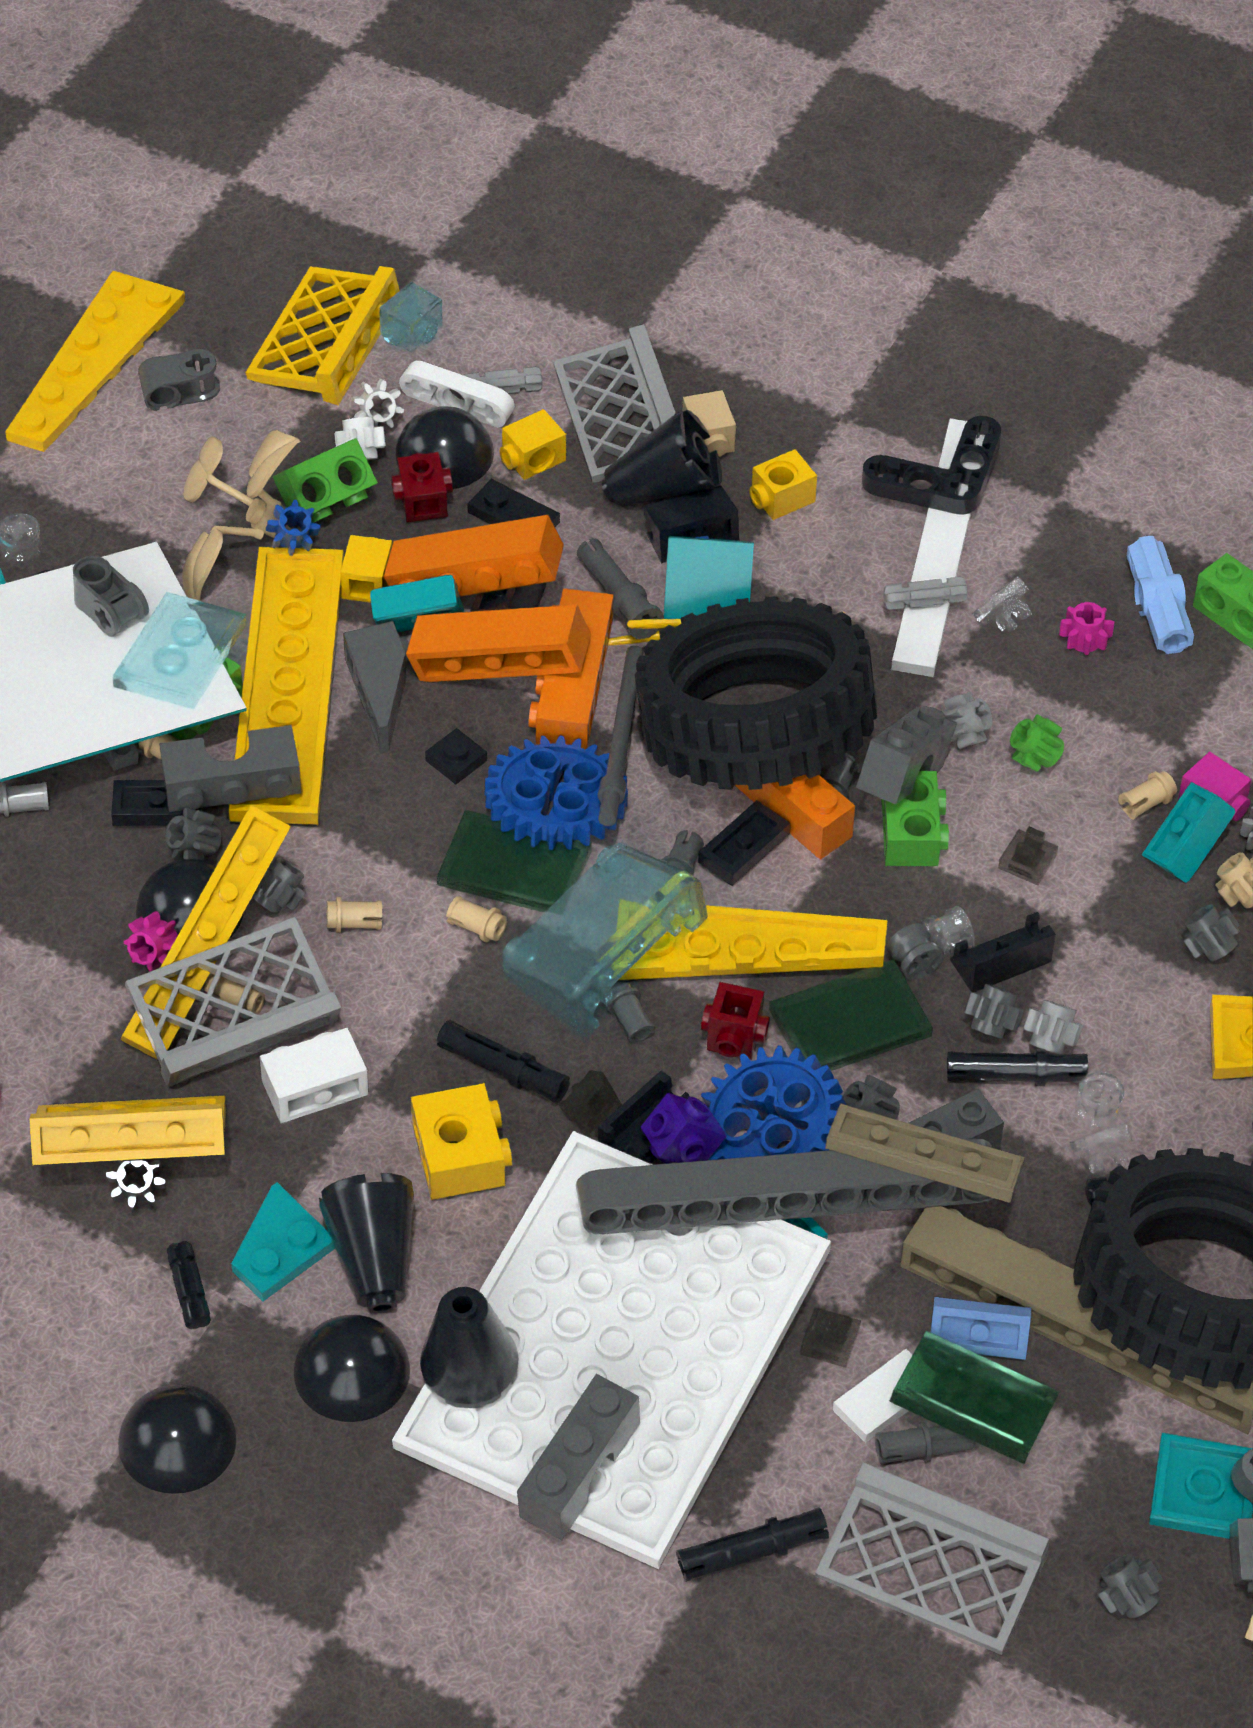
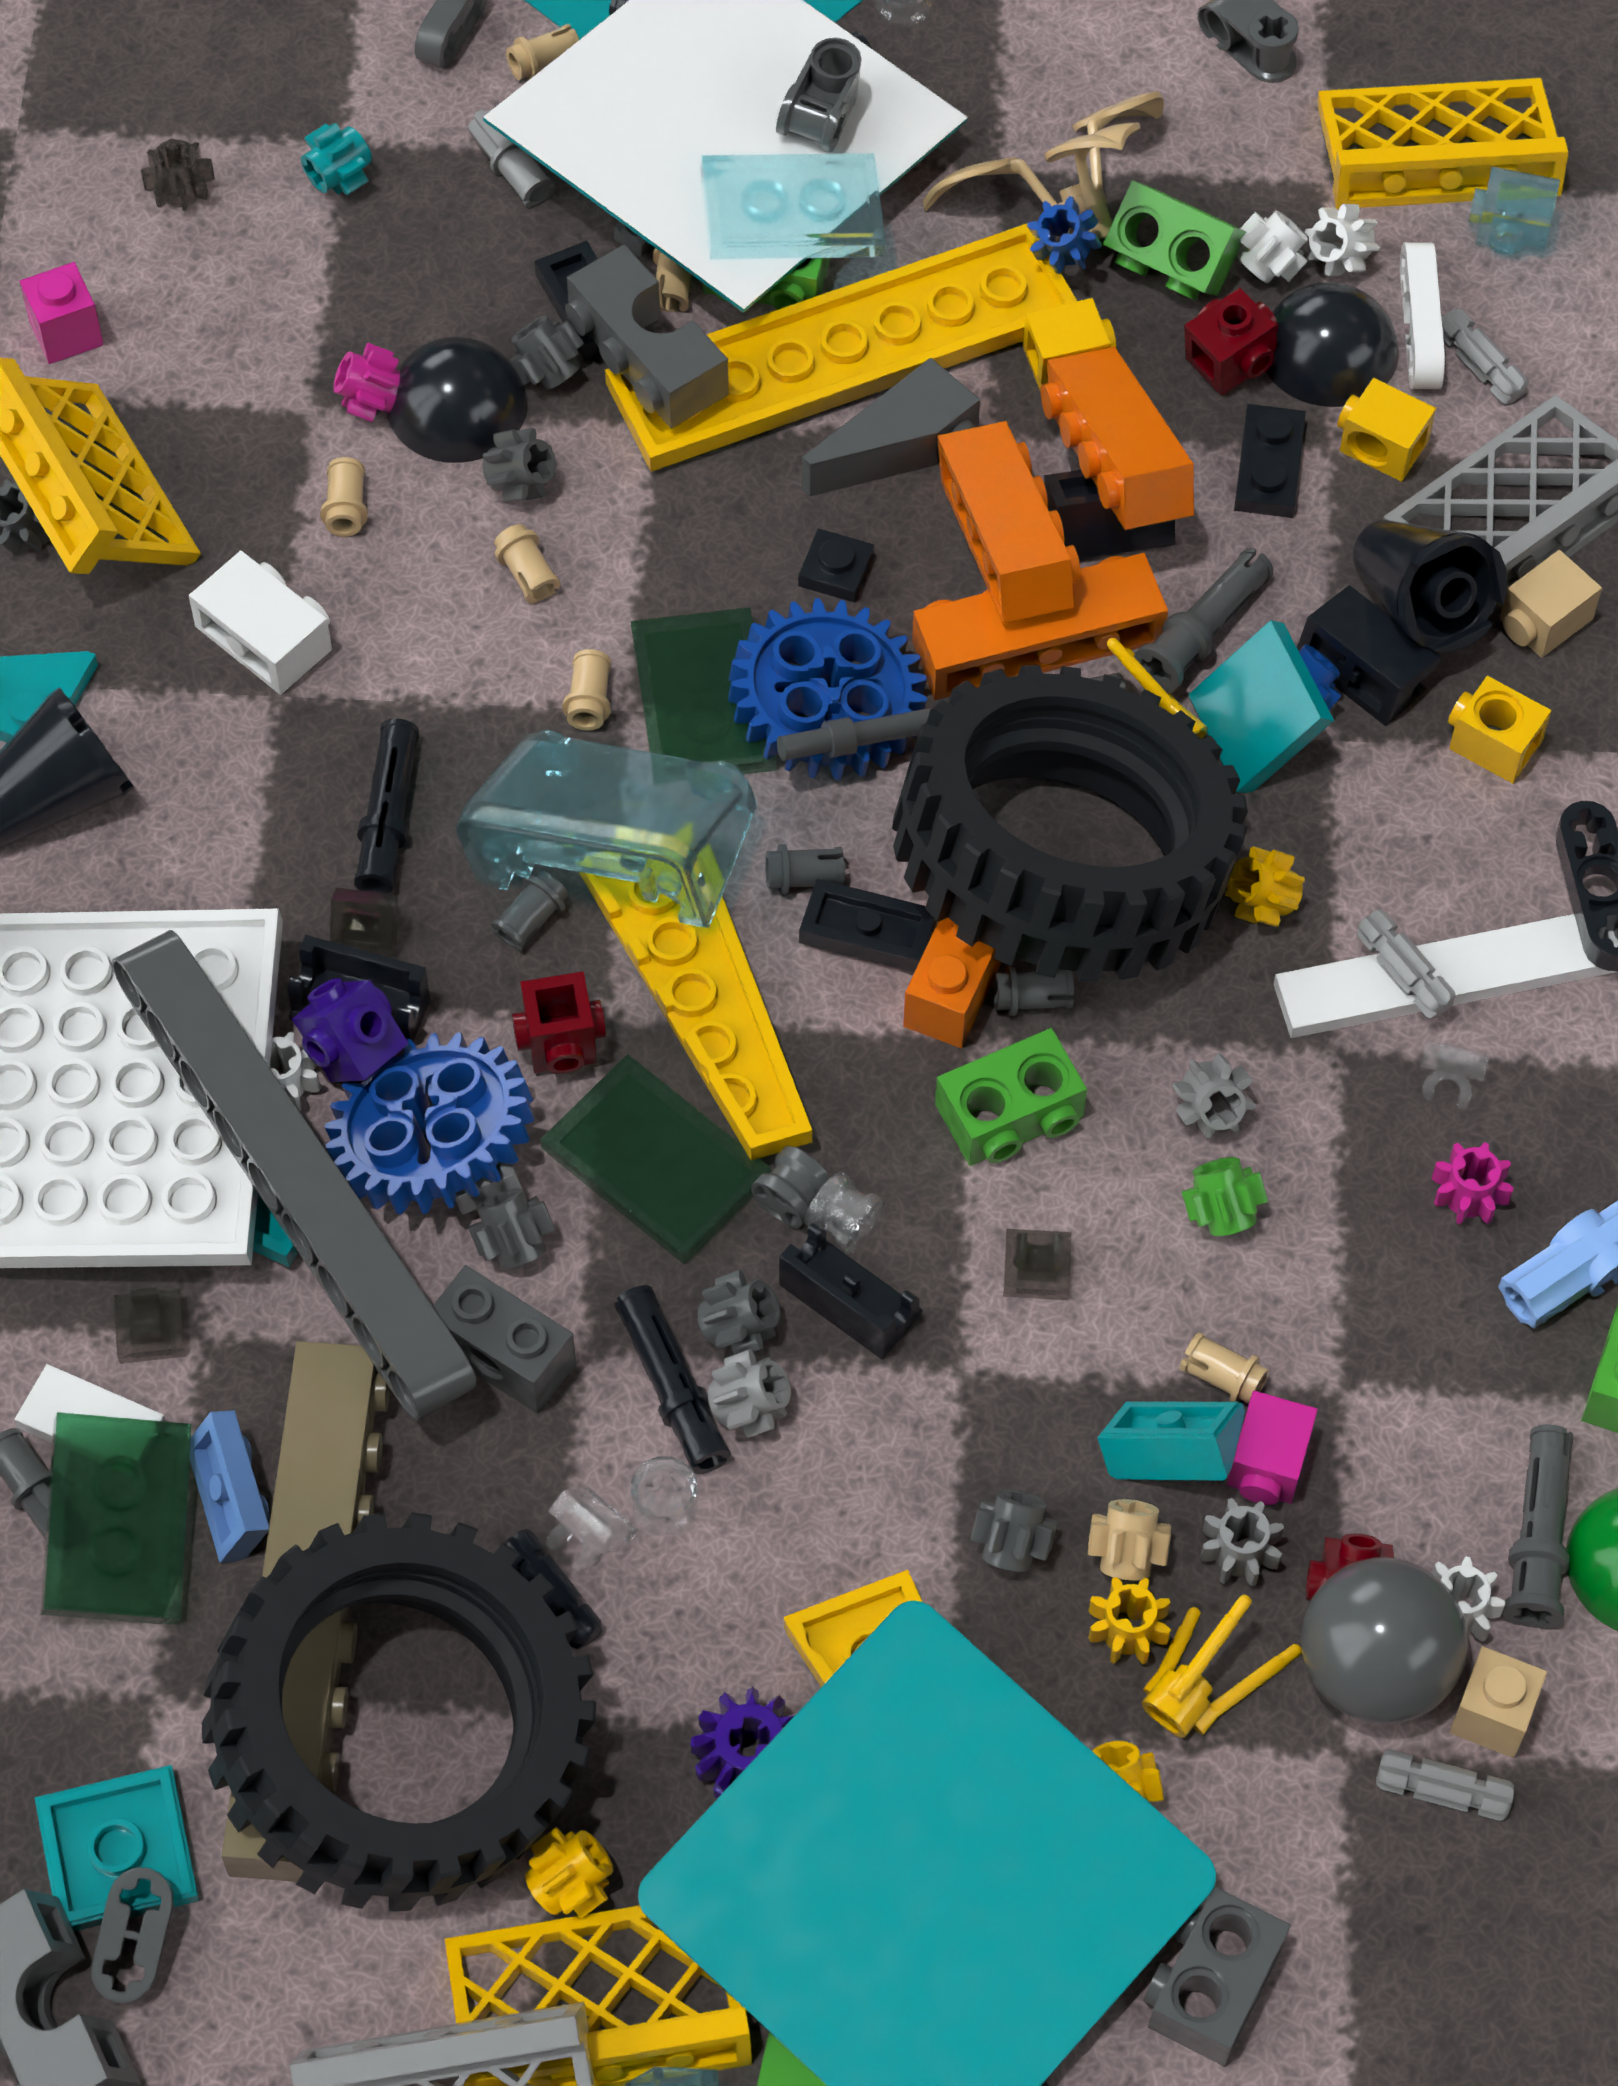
camera: 65 degrees right, 10 degrees up
yellow plate [121,805,291,1060] -> none
light grey fence [125,916,341,1087] -> none
teal slope [370,575,465,632] -> none
yellow brick [411,1083,512,1200] -> none
dark tan tile [825,1103,1025,1203] -> none
dark grey arch [856,706,957,804] -> none

